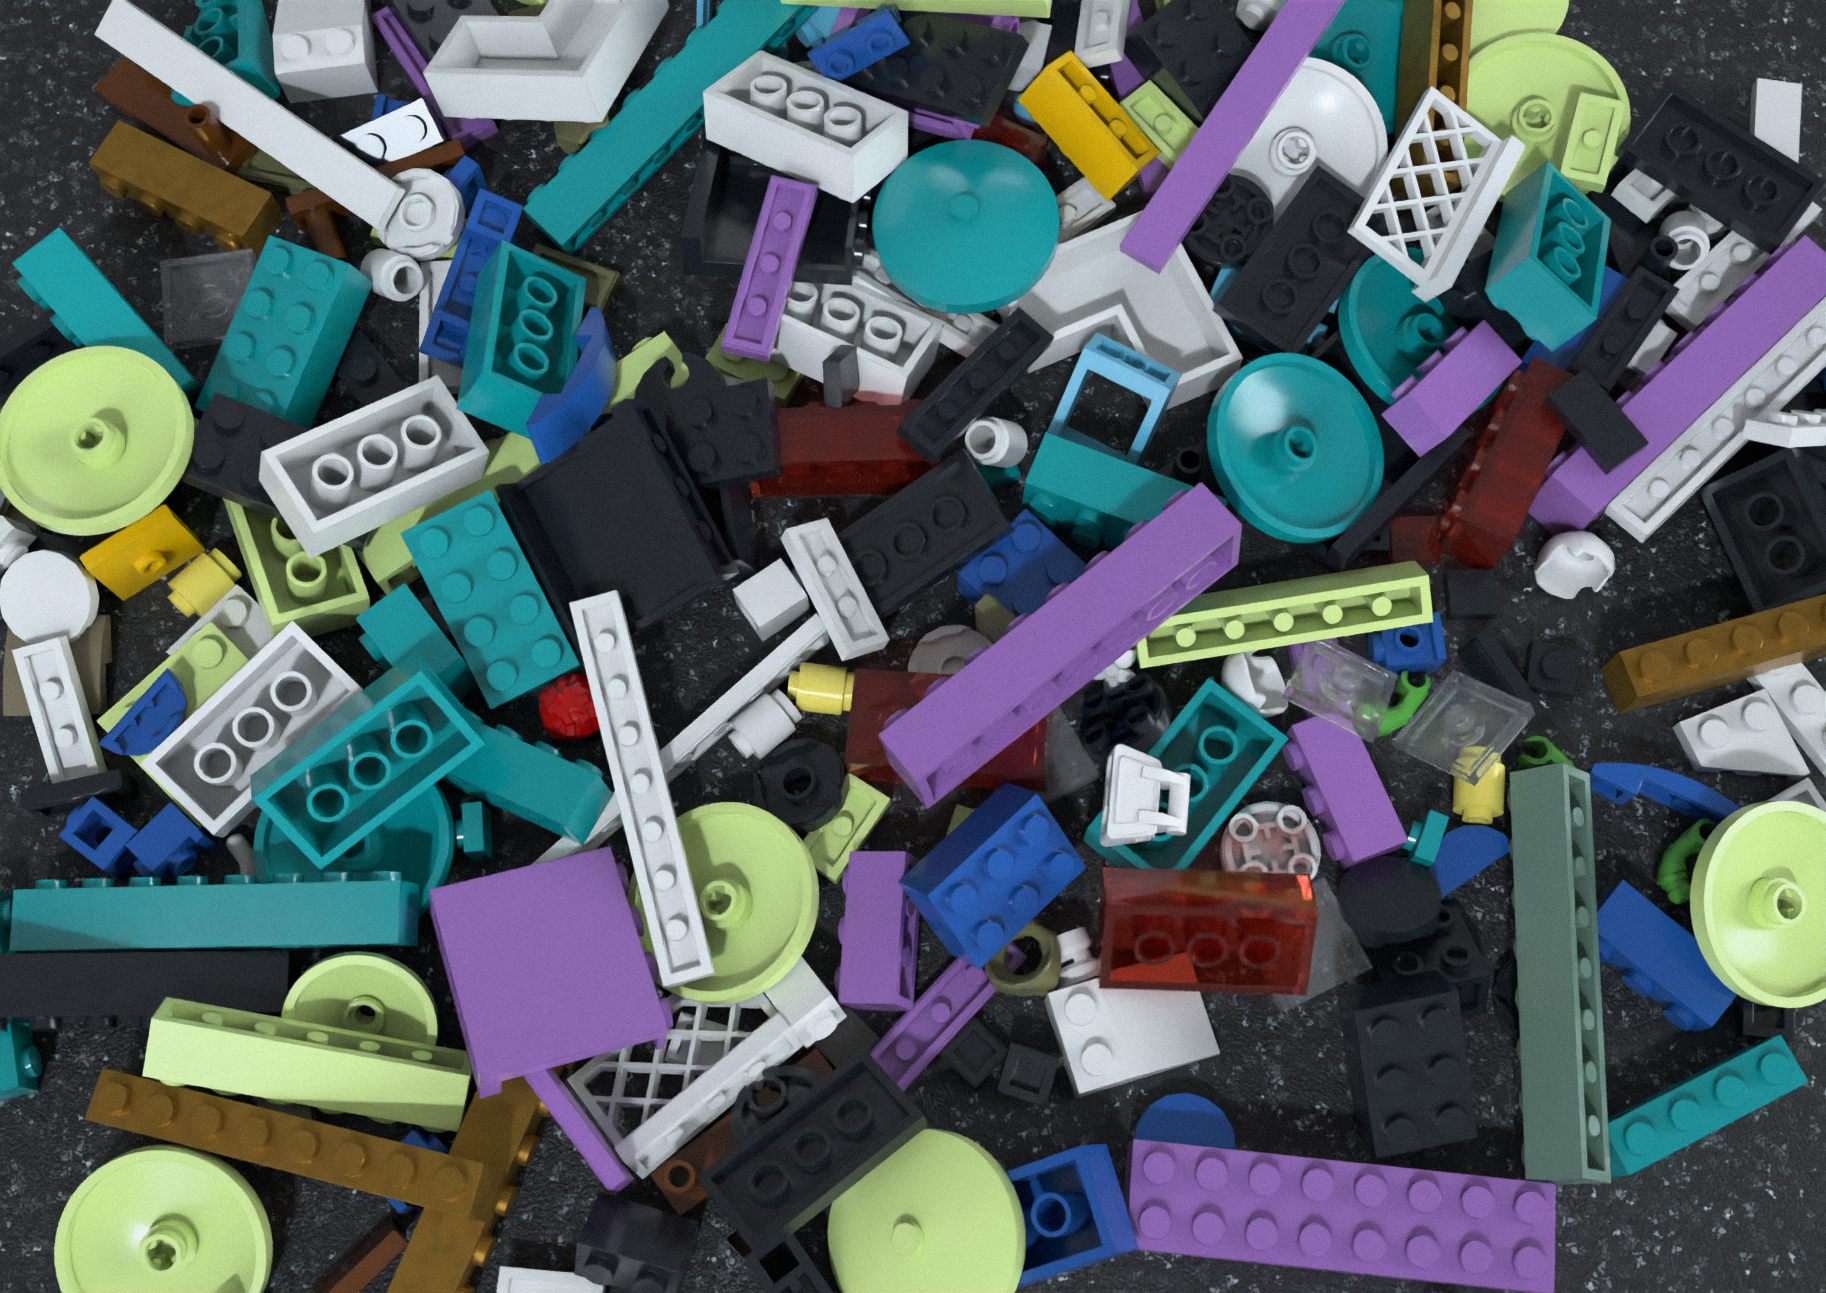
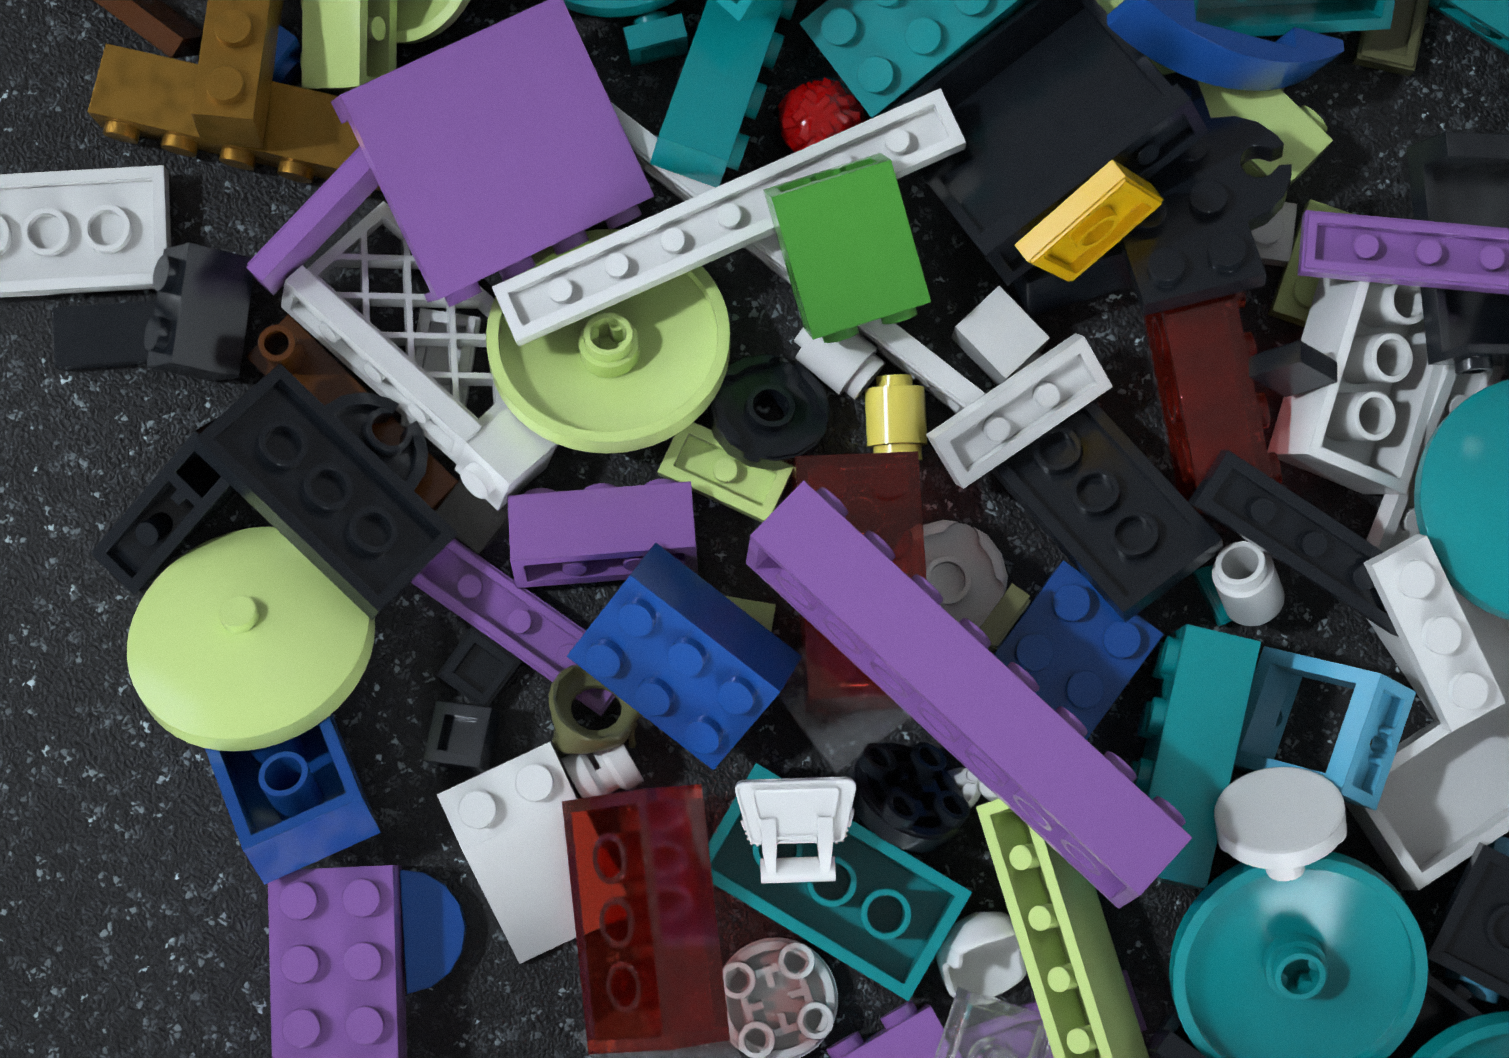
camera: 80 degrees right, 10 degrees up
none -> bright green brick [763,153,931,343]
none -> yellow plate [1015,159,1164,282]
none -> white tile [1214,767,1347,881]
none -> white plate [1364,534,1506,732]

